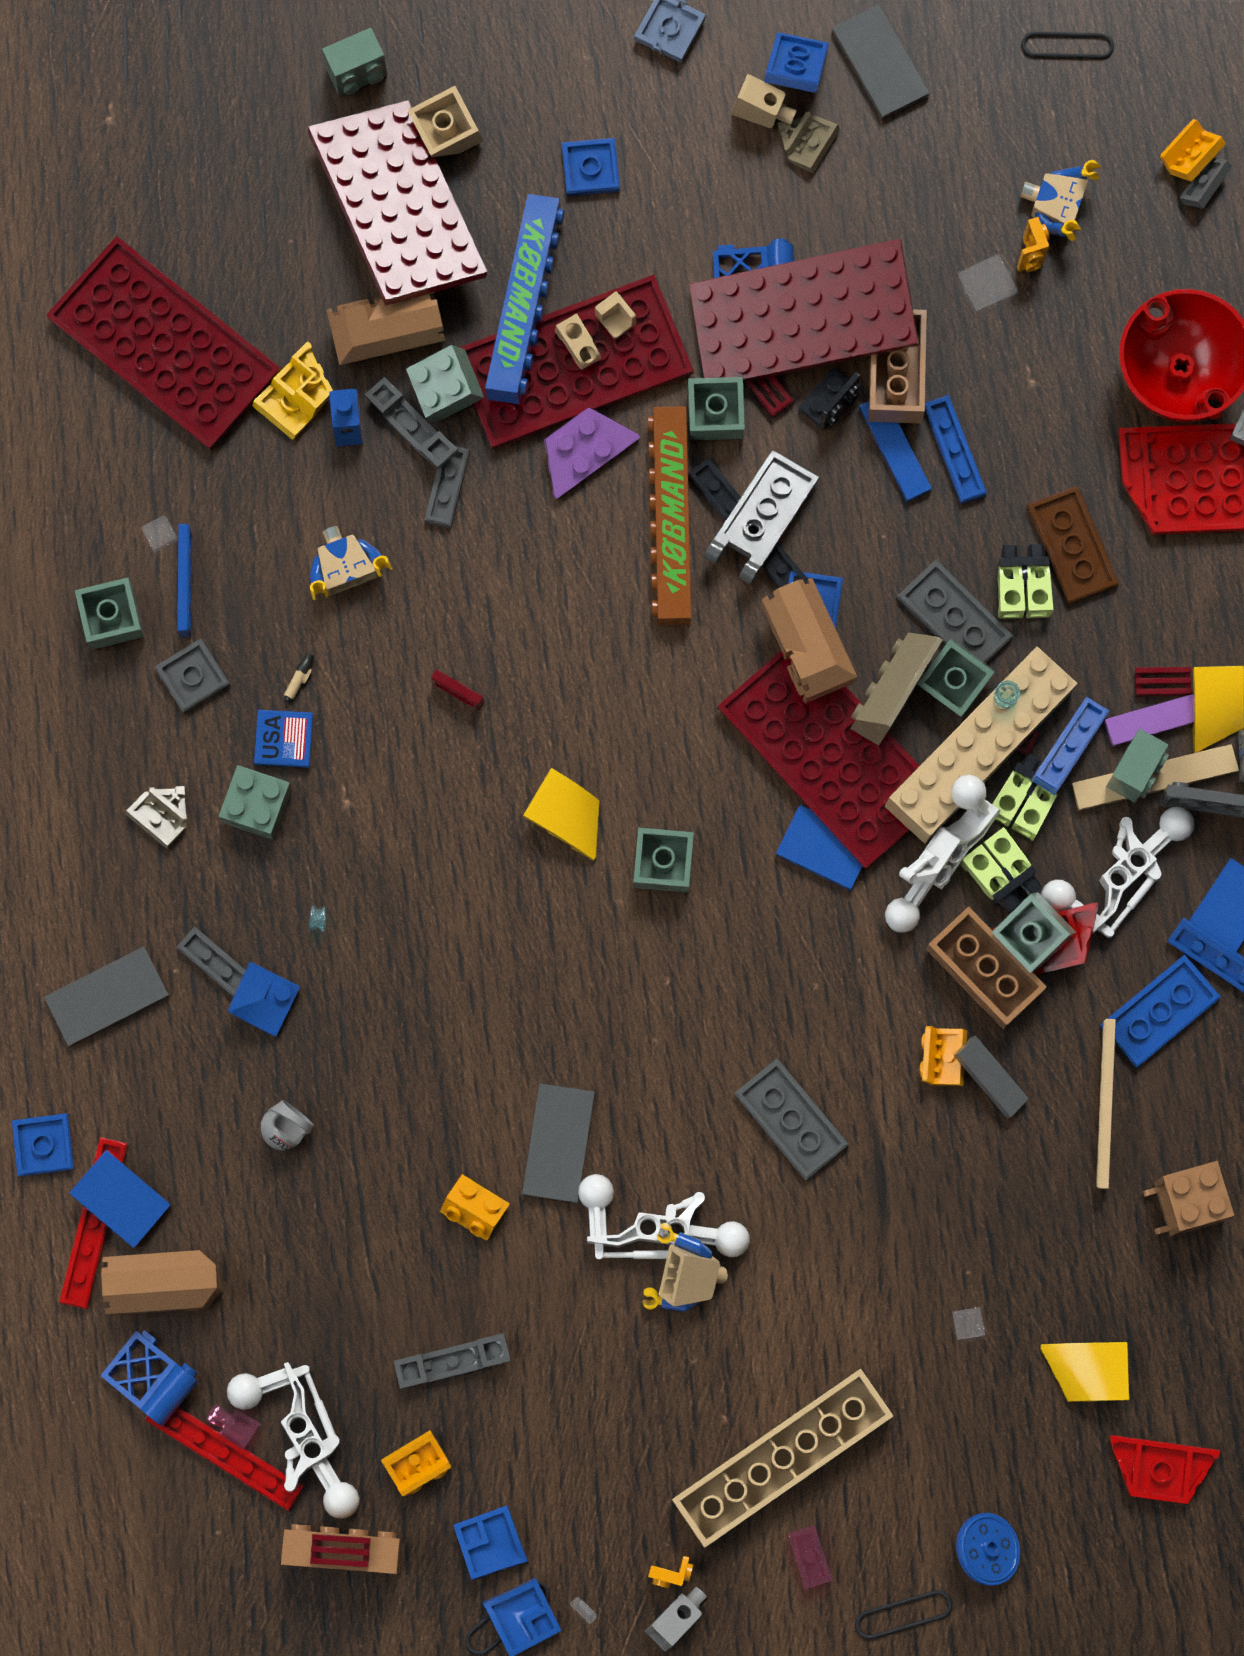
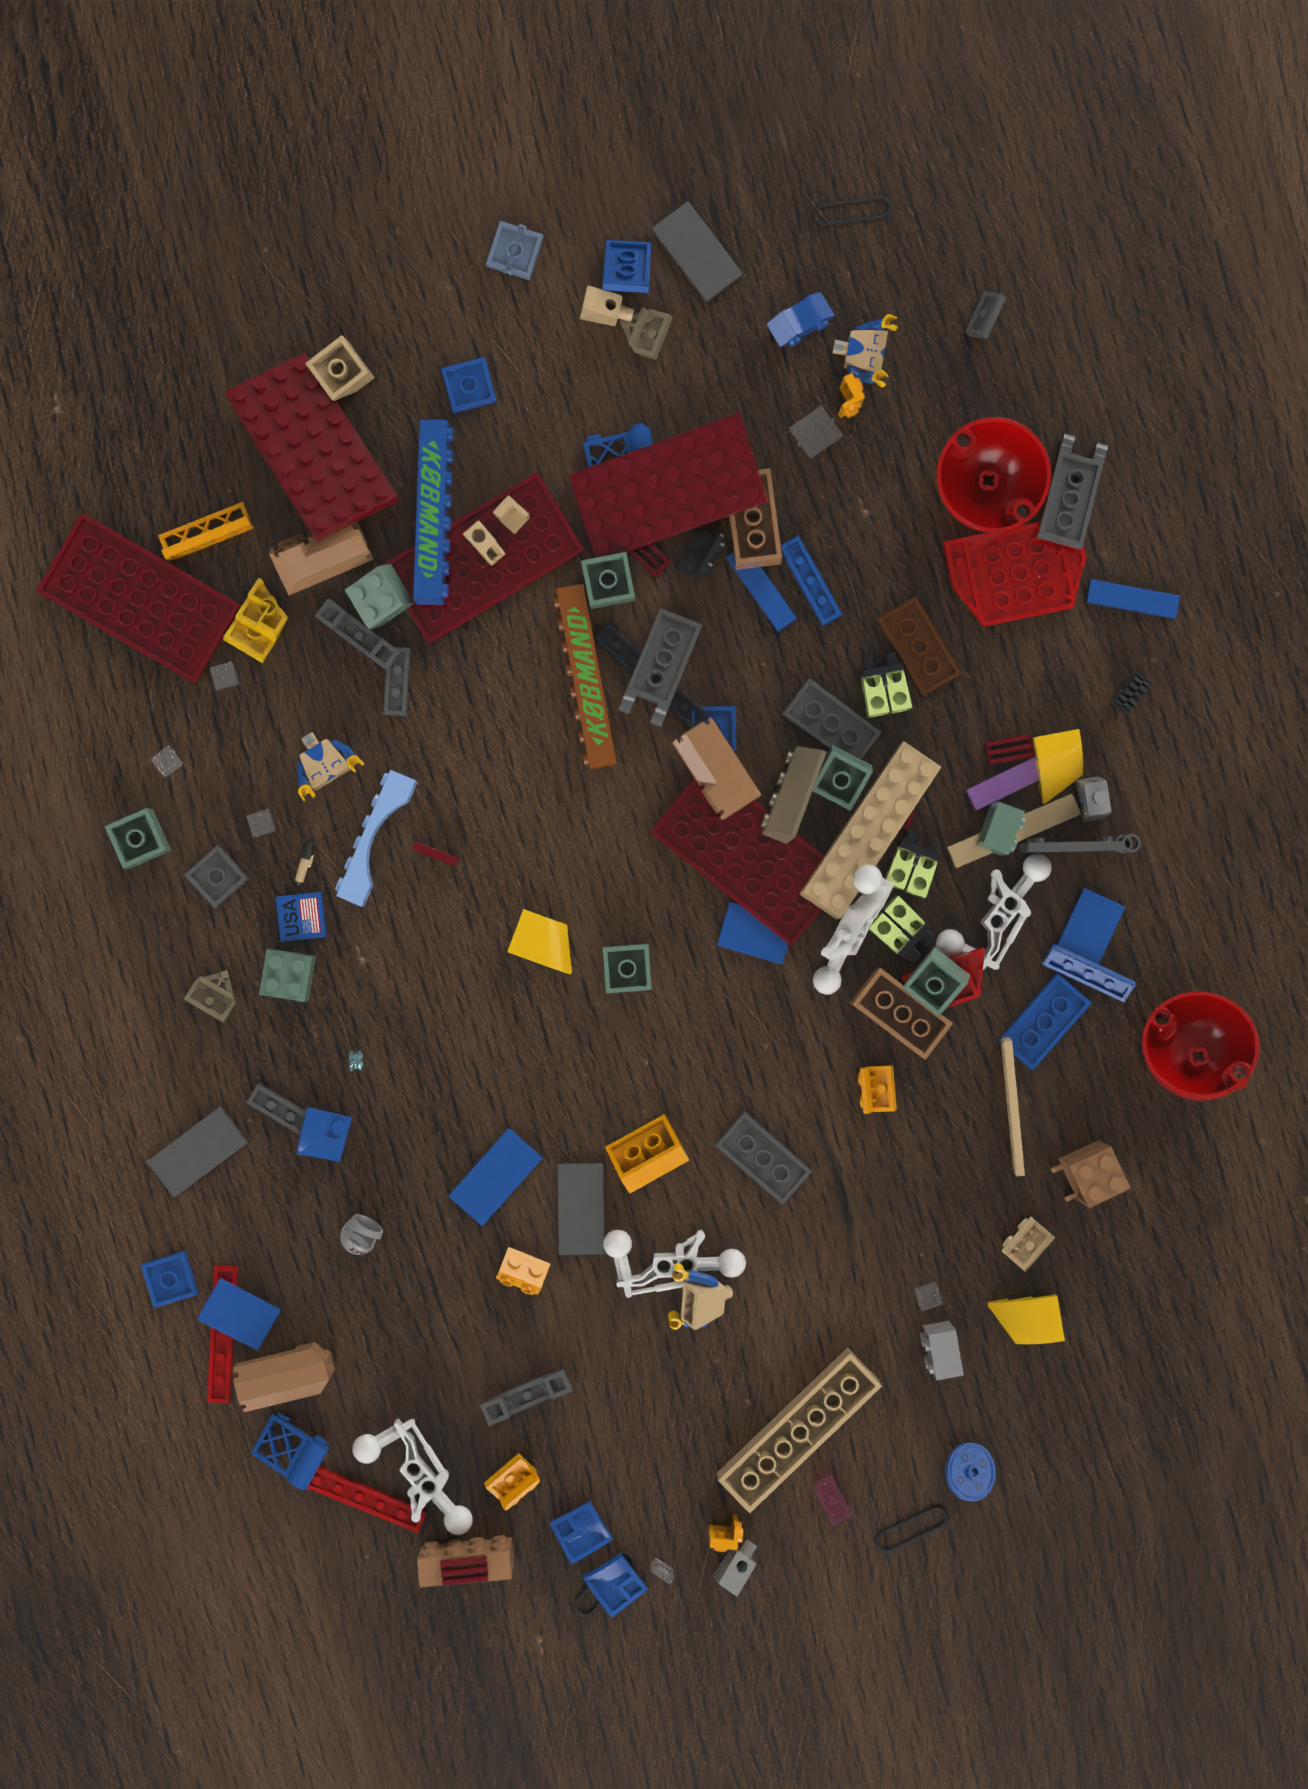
camera: 10 degrees left, 10 degrees up
blue tile [177,524,192,637] -> none
clear pink plate [206,1405,260,1450] -> none
sand green brick [322,28,387,96] -> none
blue torso [329,389,363,447] -> none
medium lavender wing [544,408,640,499] -> none
dark grey tile [954,1036,1029,1118] -> none
clear light blue bush [994,680,1020,708] -> none
tile [1031,696,1109,795] -> none
red wing [1109,1435,1220,1504] -> none
light orange bracket [1160,119,1226,182] -> none
none -> light orange fence [158,502,254,562]
none -> clear tile [210,662,239,691]
none -> clear tile [246,809,276,838]
none -> light blue arch [335,770,418,907]
none -> blue tile [449,1128,543,1226]
none -> light orange slope [605,1114,689,1193]
none -> blue brick [767,292,835,347]
none -> light grey brick [920,1321,964,1380]
none -> tan bracket [1002,1217,1055,1272]

